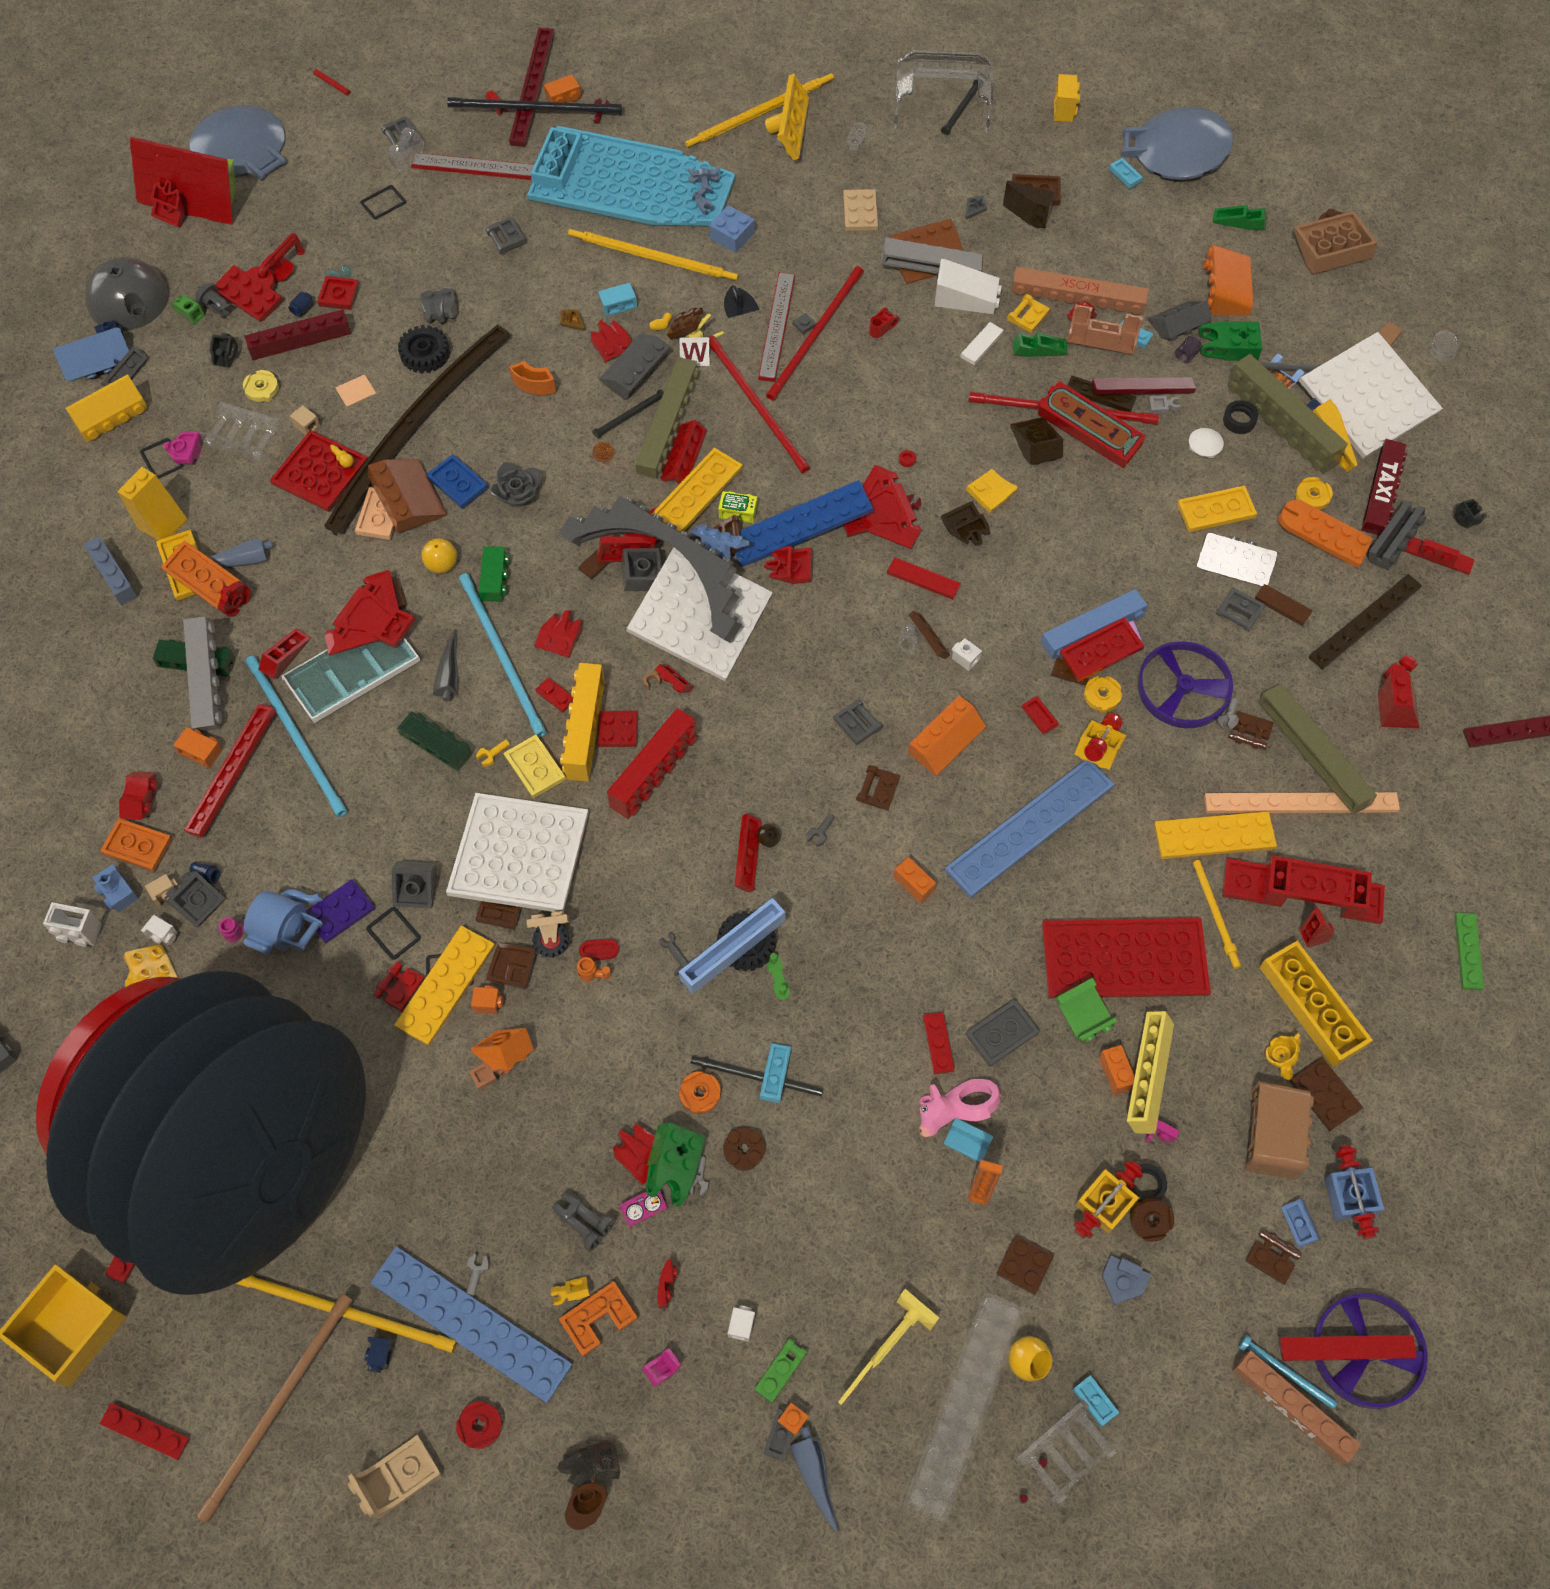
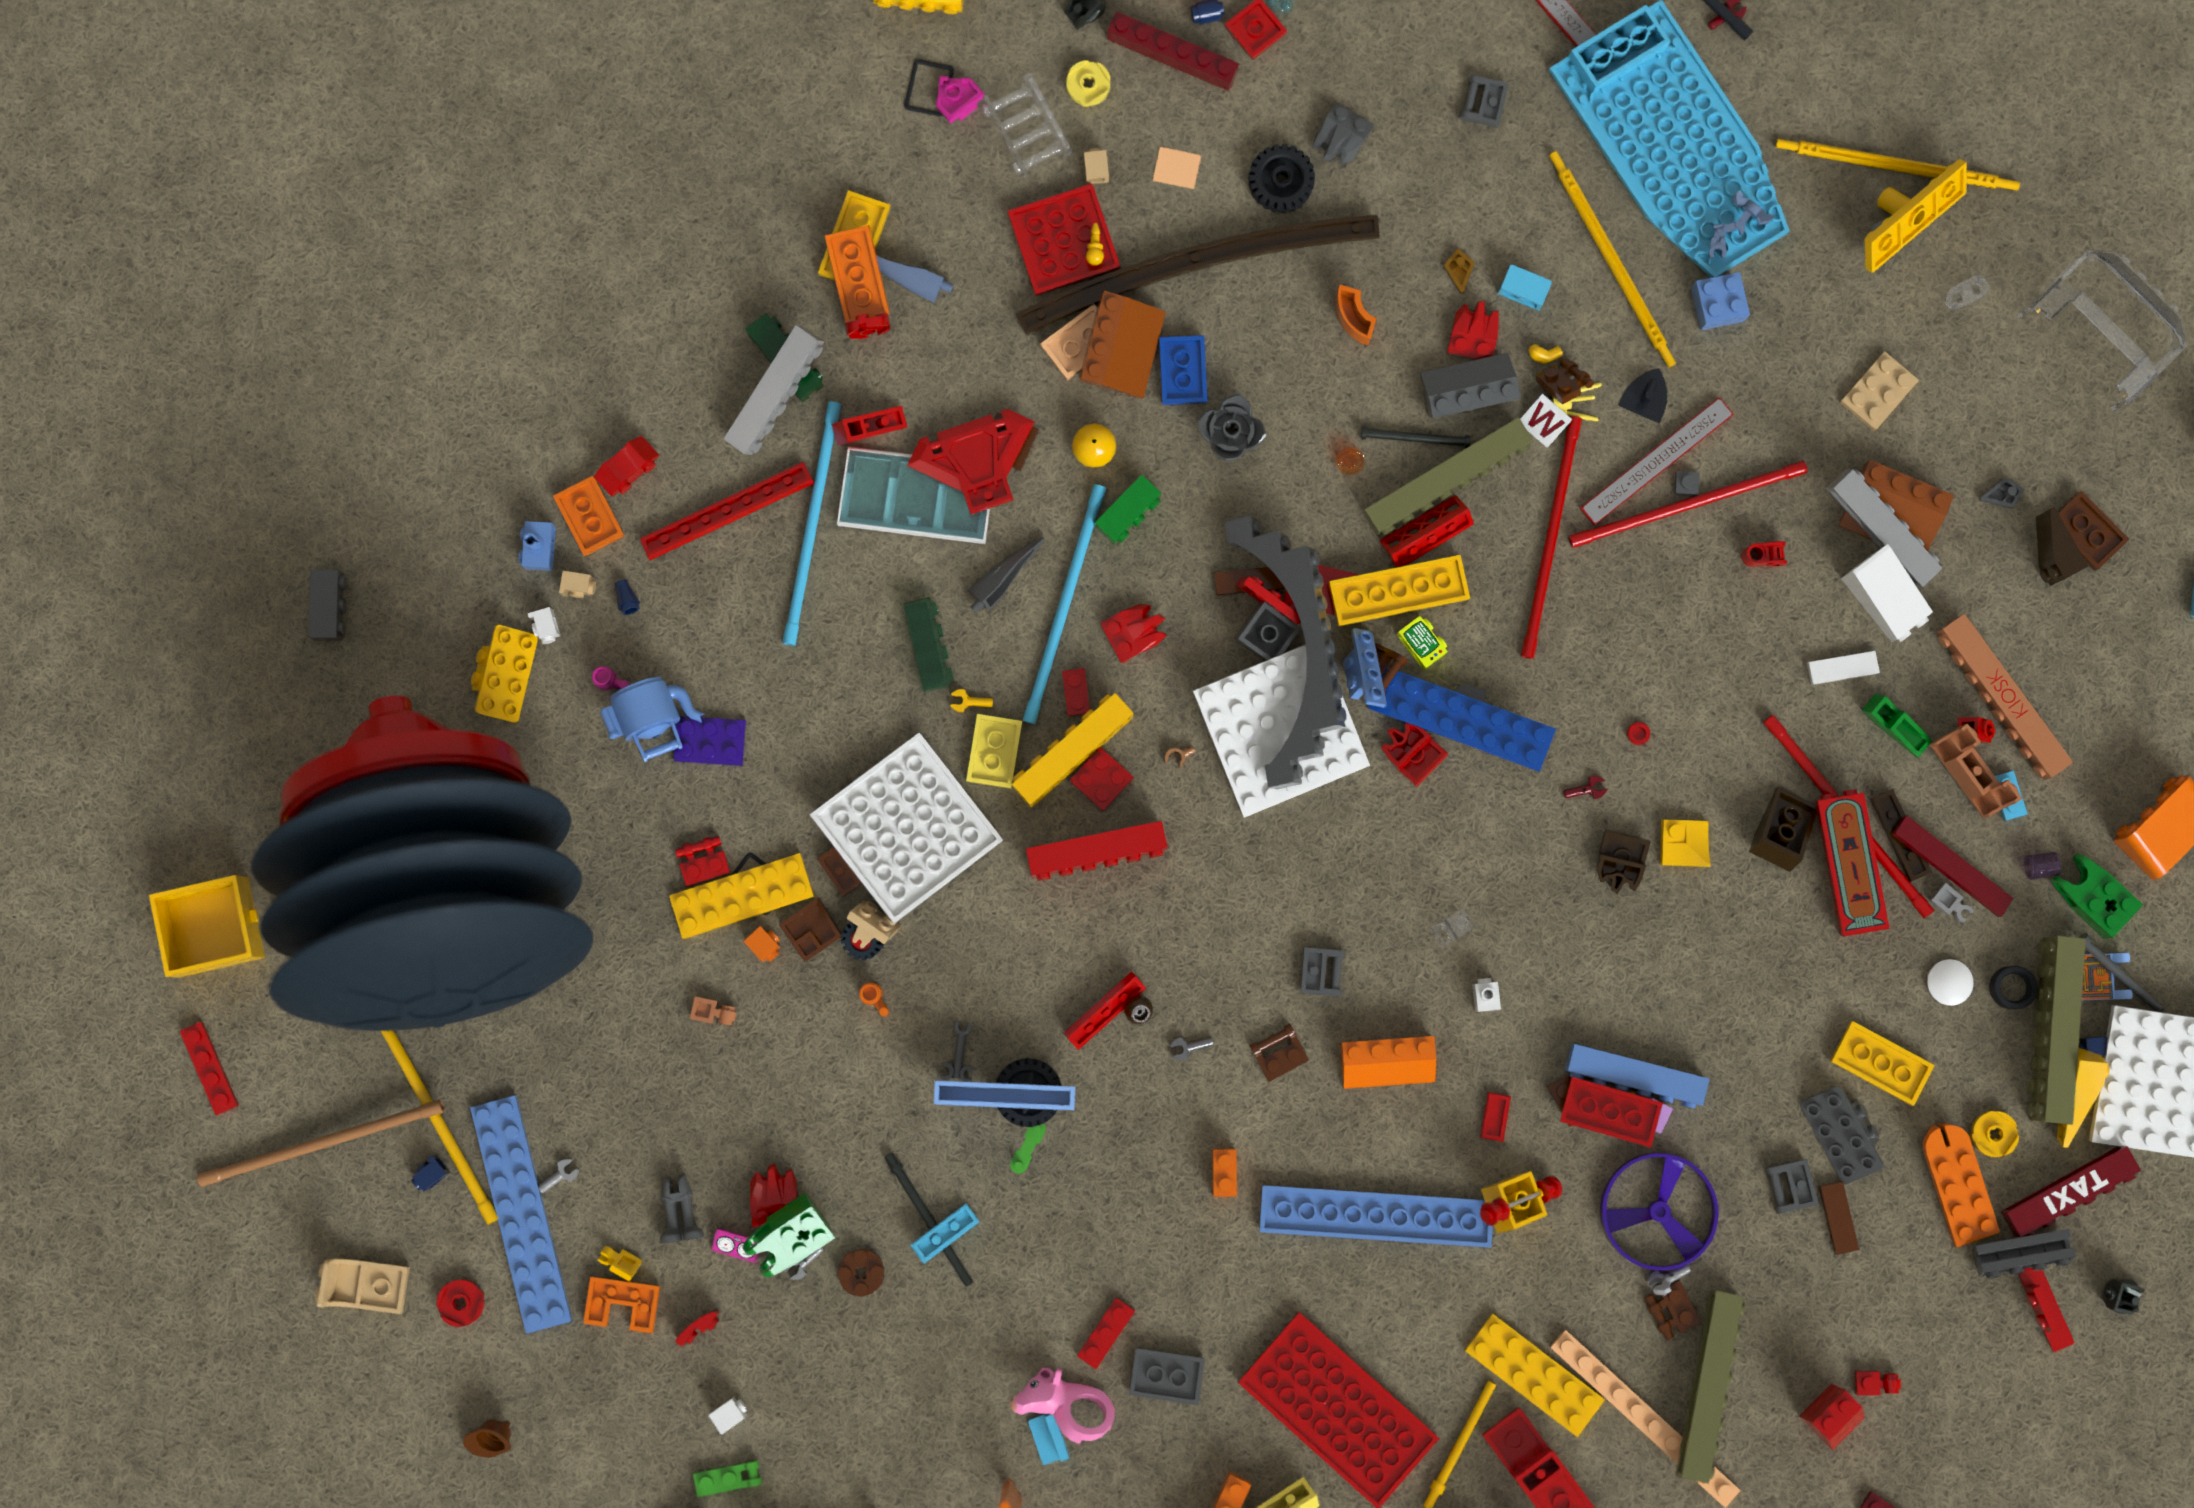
camera: 40 degrees right, 20 degrees up
white piece [43,902,102,947] -> none
sand blue brick [83,536,137,606] -> none
yellow slope [117,467,188,540] -> none
dark grey plate [165,871,225,927] -> none
orange brick [173,727,222,769] -> none
black piece [366,907,421,960] -> none
dark grey slope [392,861,436,908] -> none
orange slope [471,1028,534,1071] -> none
clear smoke plate [557,1440,621,1486] -> none
red tile [579,939,619,961] -> none
dark pink bracket [642,1348,681,1388] -> none
red plate [655,664,694,693] -> none
orange plate [679,1072,721,1114] -> none
red plate [843,465,921,549] -> none
red tile [887,557,961,600] -> none
reddish brown tile [909,611,950,659] -> none
pearl dark grey bar [941,79,982,135] -> none
yellow plate [1007,294,1050,333] -> none
bright green panel [1054,978,1117,1043] -> none
yellow plate [1084,676,1122,713] -> none
dark grey slope [1148,300,1212,340] -> none
dark brown plate [1309,574,1422,670] -> none

